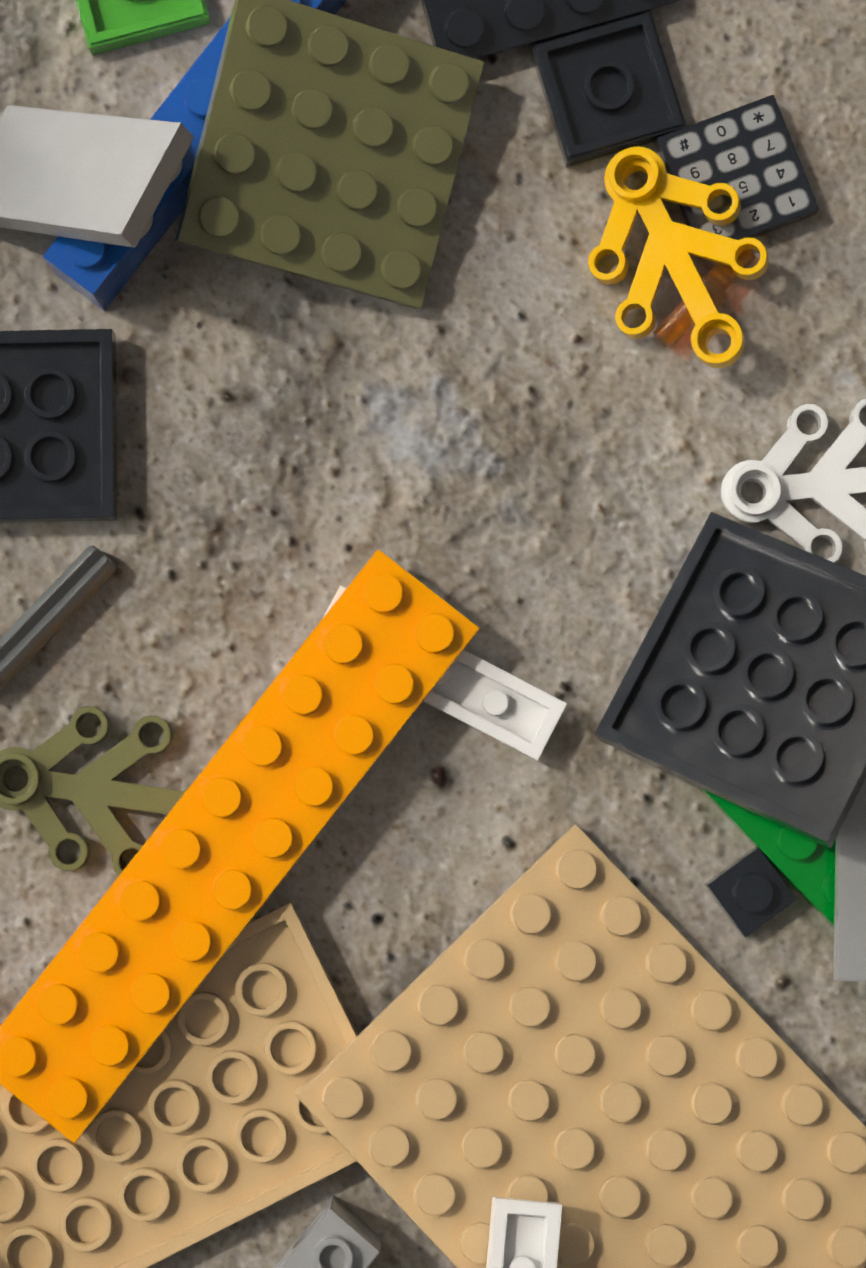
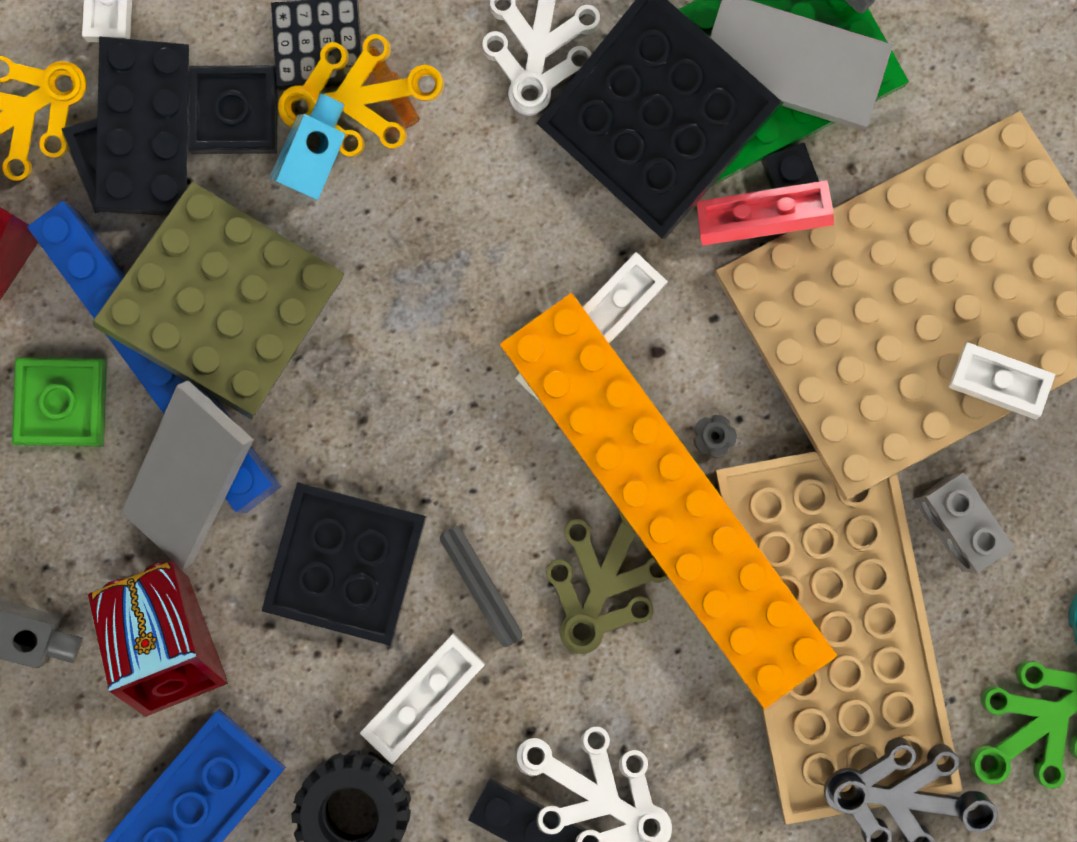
camera: 75 degrees left, 0 degrees up
none -> medium azure torso [269,93,345,200]
none -> dark grey plate [693,415,737,458]
none -> coral plate [697,180,834,246]

